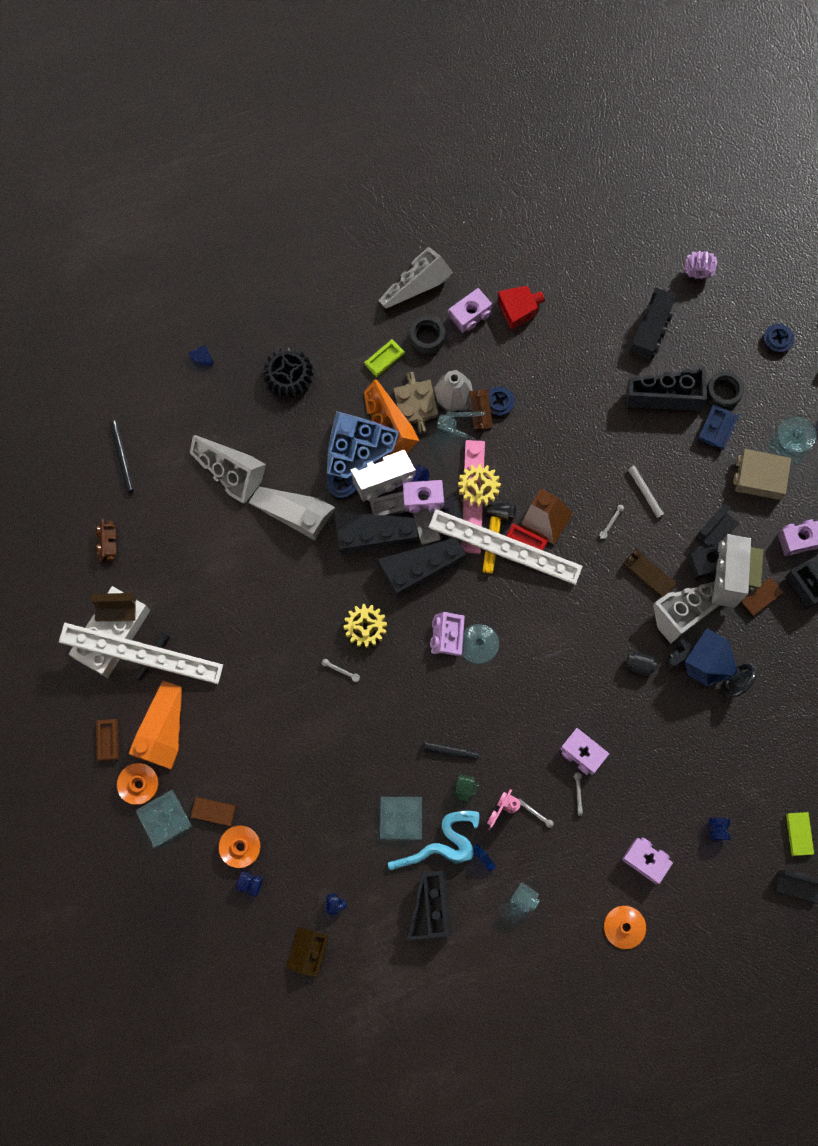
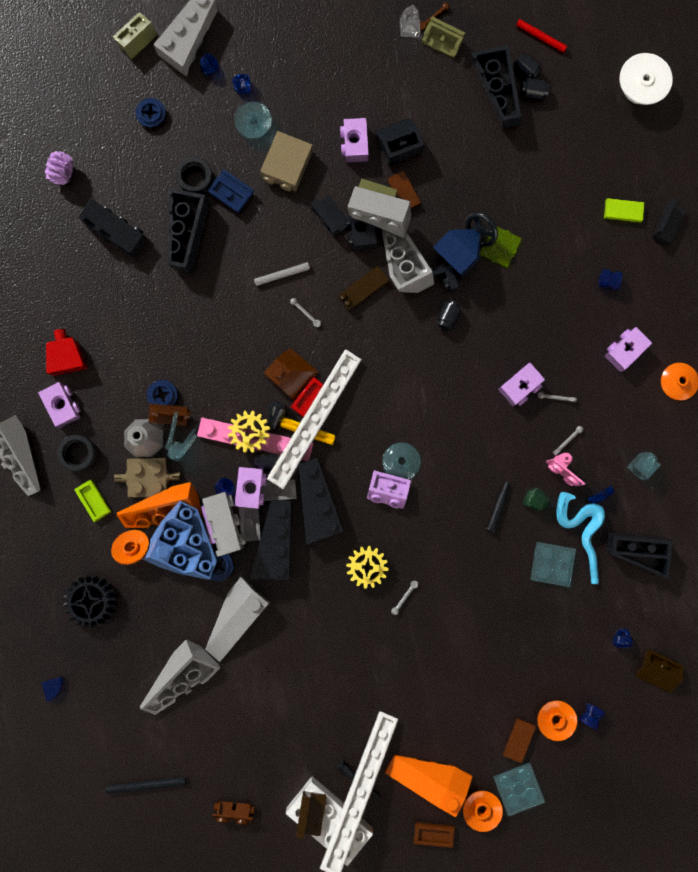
camera: 85 degrees left, 10 degrees up
none -> orange dish [111,530,149,565]
none -> clear neon green piece [480,227,521,268]

